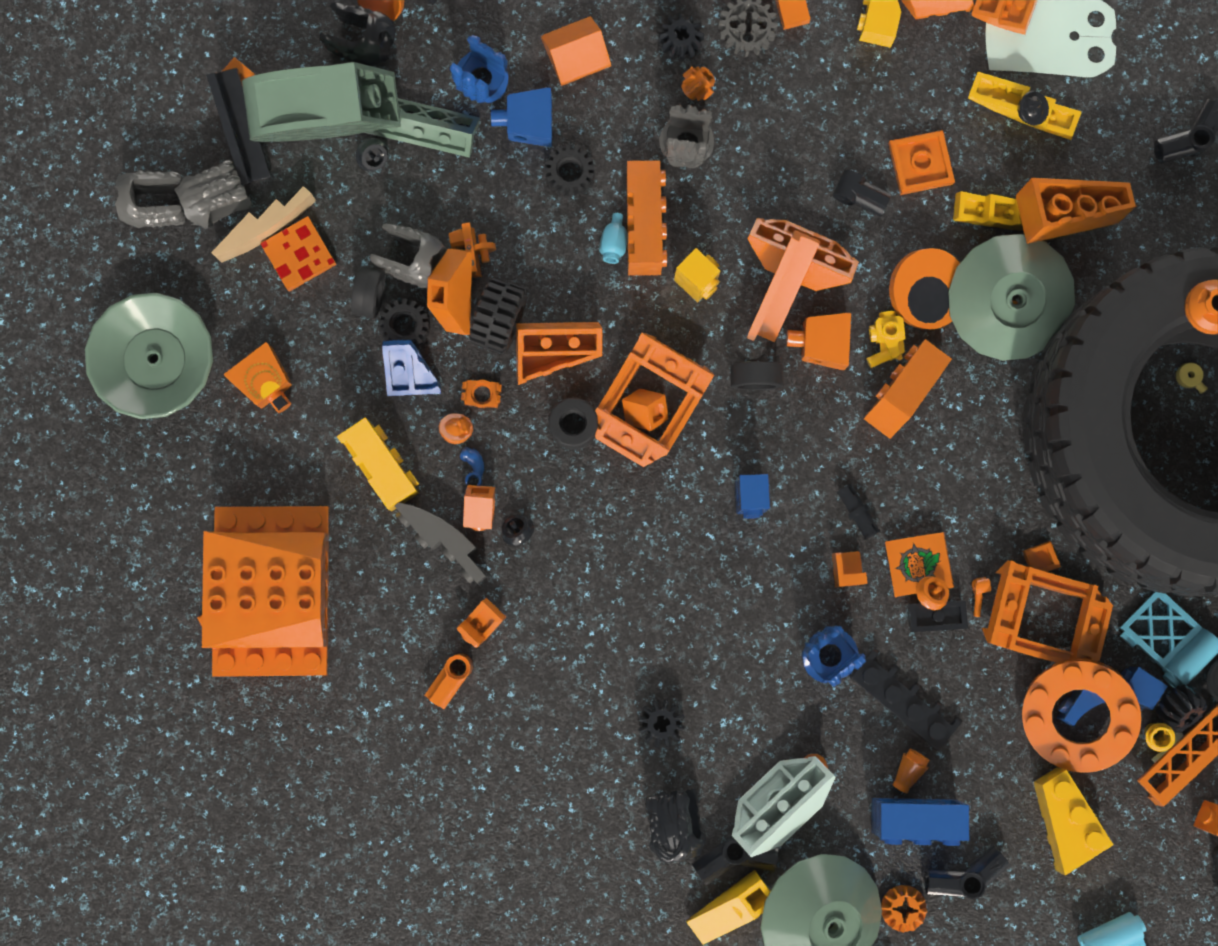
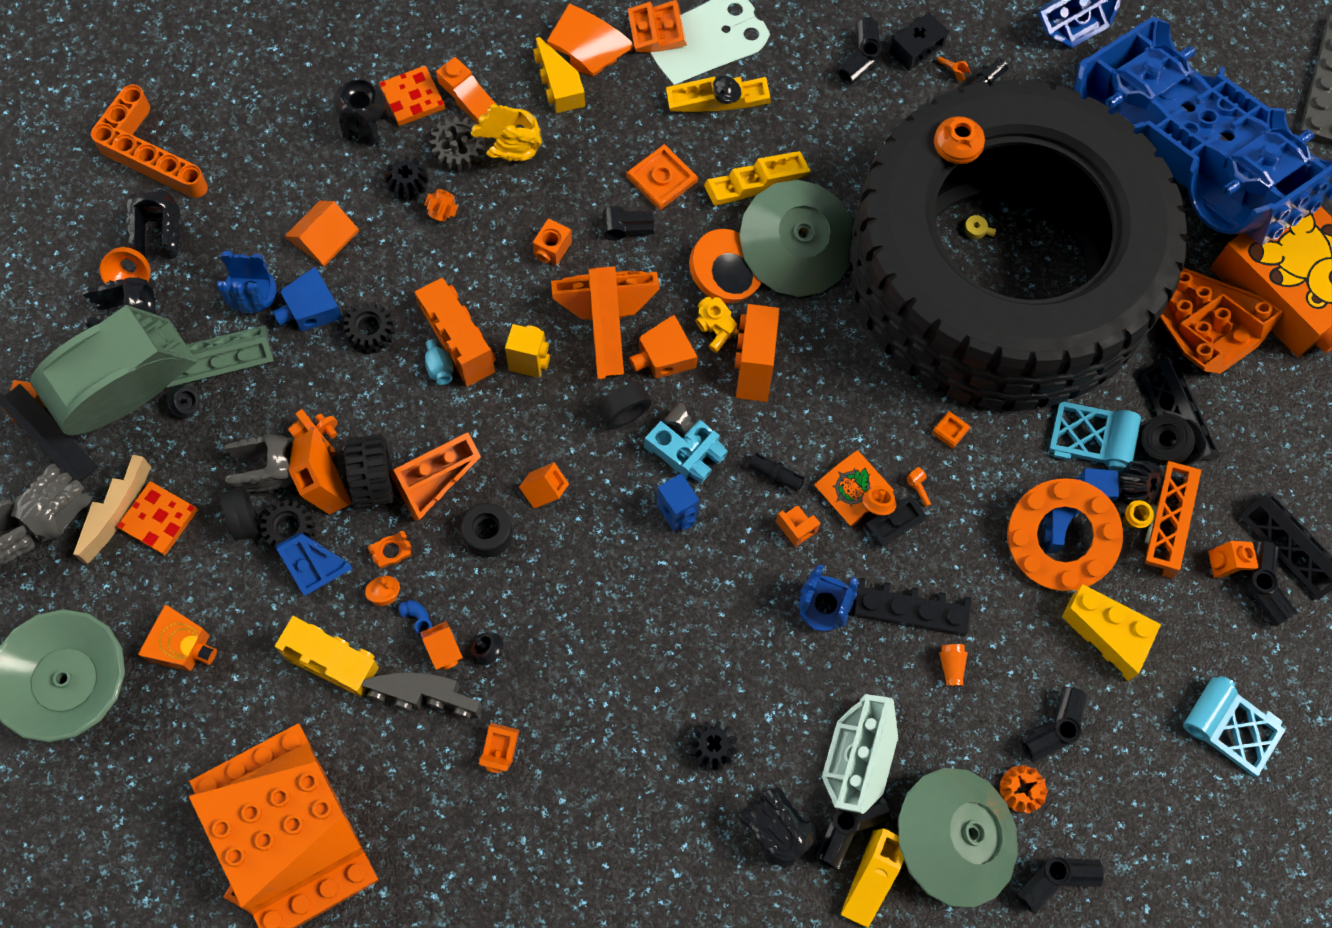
camera: 30 degrees left, 15 degrees down
orange piece [424,653,473,709] -> none
orange wedge [595,332,714,467] -> none
dark grey piece [659,104,714,168] -> none
blue brick [872,798,969,846] -> none
orange wedge [982,560,1113,663] -> none
orange wedge [1015,178,1136,244] -> none
none -> yellow piece [471,104,543,161]
none -> orange brick [533,218,572,266]
none -> medium azure hips [644,402,728,483]

